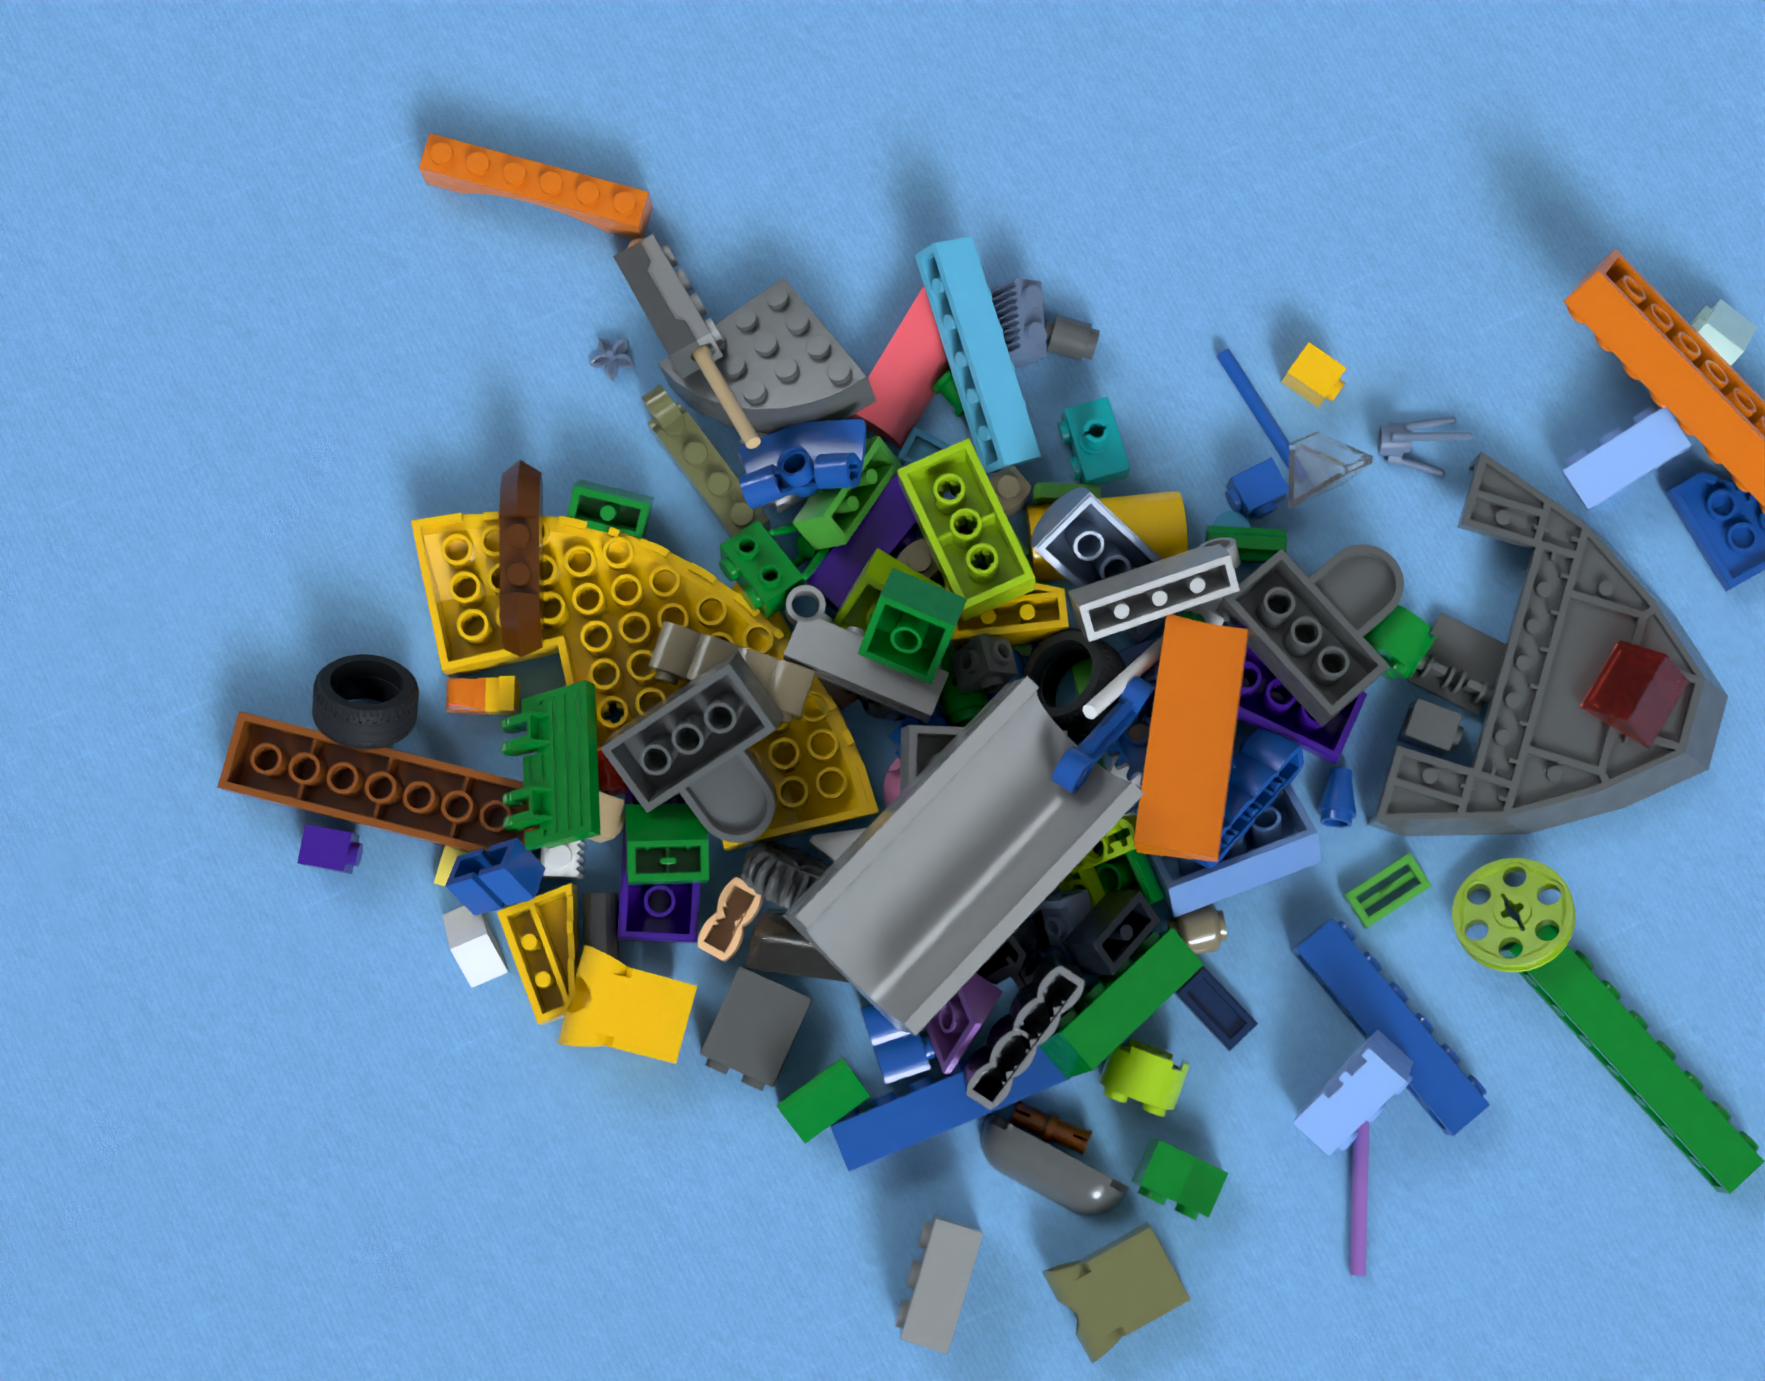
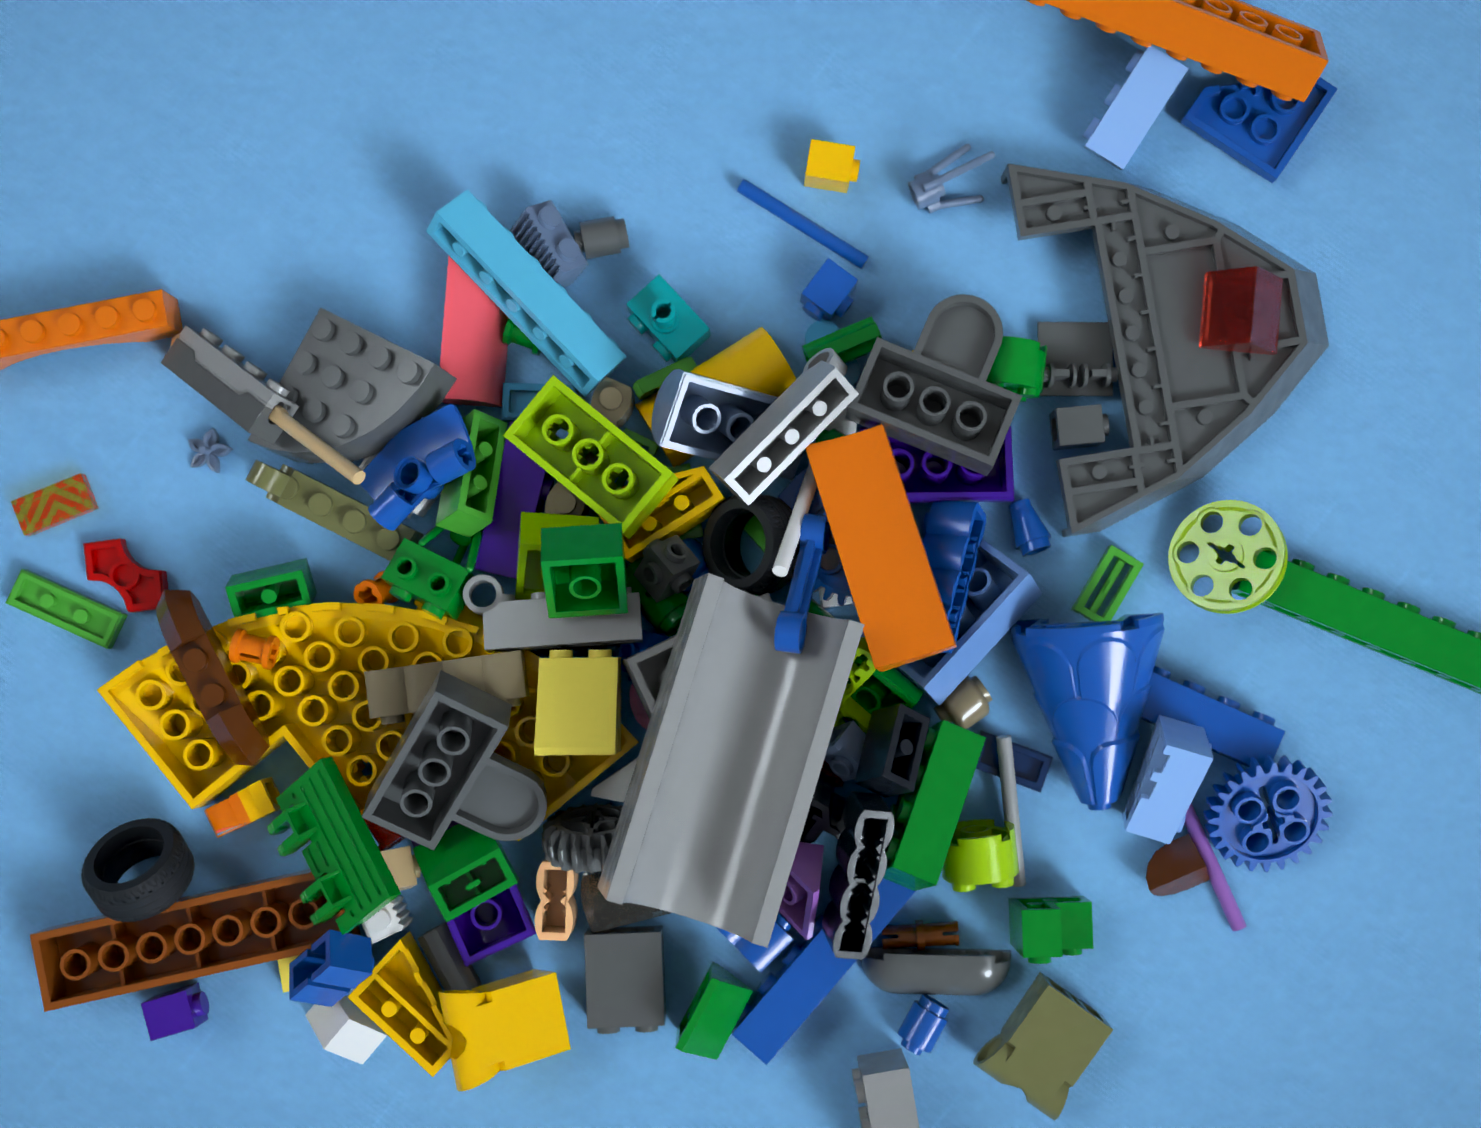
camera: 25 degrees left, 5 degrees up
clear slope [1288,432,1373,509] -> none
none -> bright green tile [6,569,128,649]
none -> clear yellow tile [11,473,99,537]
none -> red tile [83,538,168,613]
none -> orange bush [229,628,280,670]
none -> orange bush [353,570,399,604]
none -> light yellow slope [534,649,621,756]
none -> blue brick [897,994,949,1056]
none -> light grey bar [996,735,1026,887]
none -> blue cone [1010,613,1165,811]
none -> reddish brown brick [1146,834,1209,896]
none -> blue gear [1203,754,1333,872]

